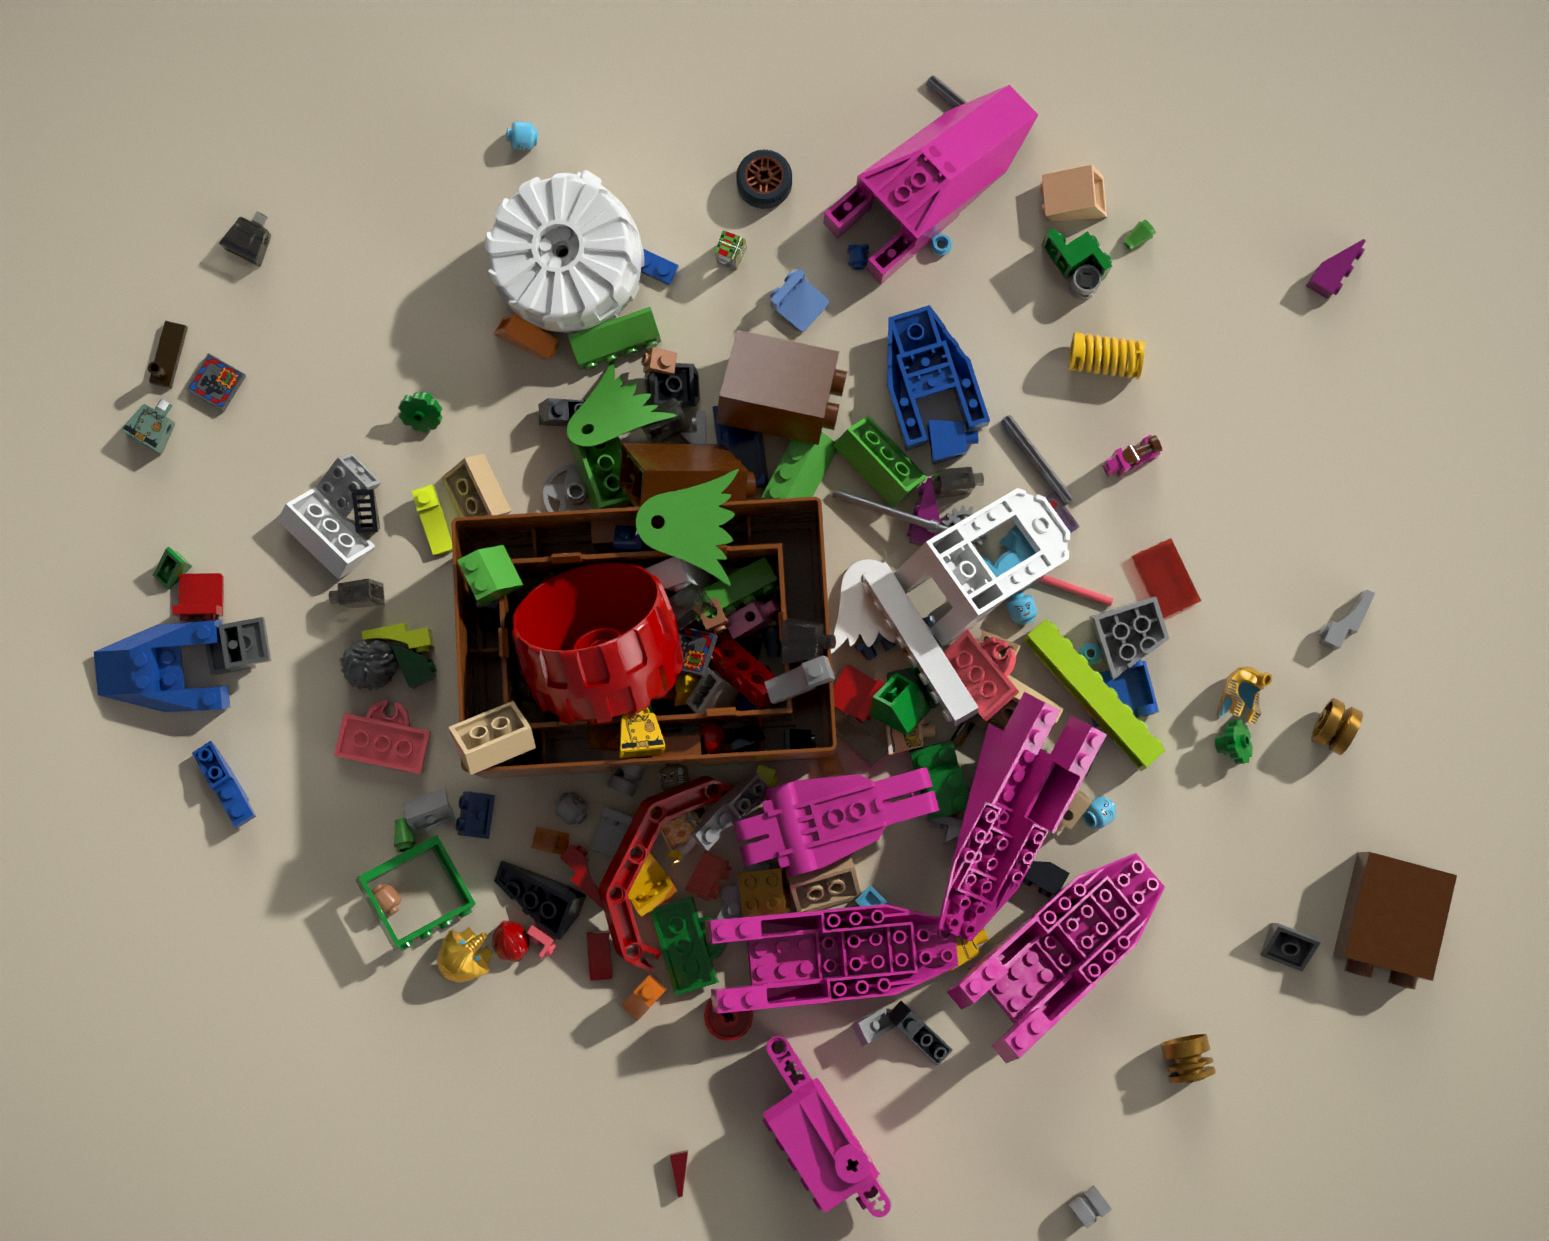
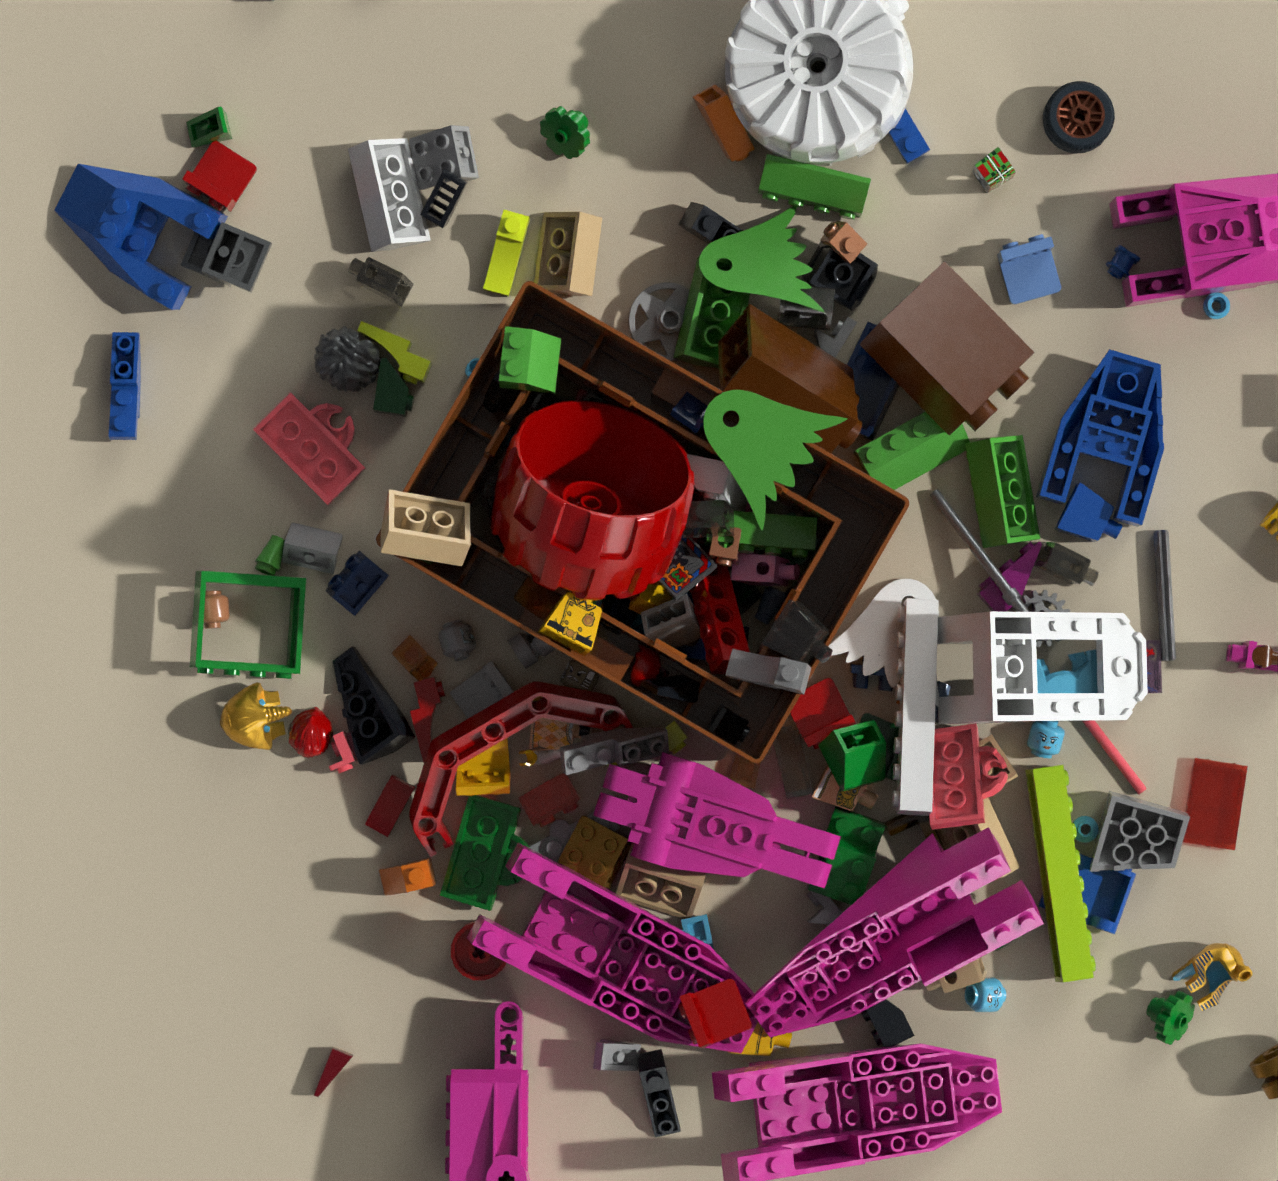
camera: 30 degrees right, 5 degrees up
none -> red bracket [678,979,752,1048]

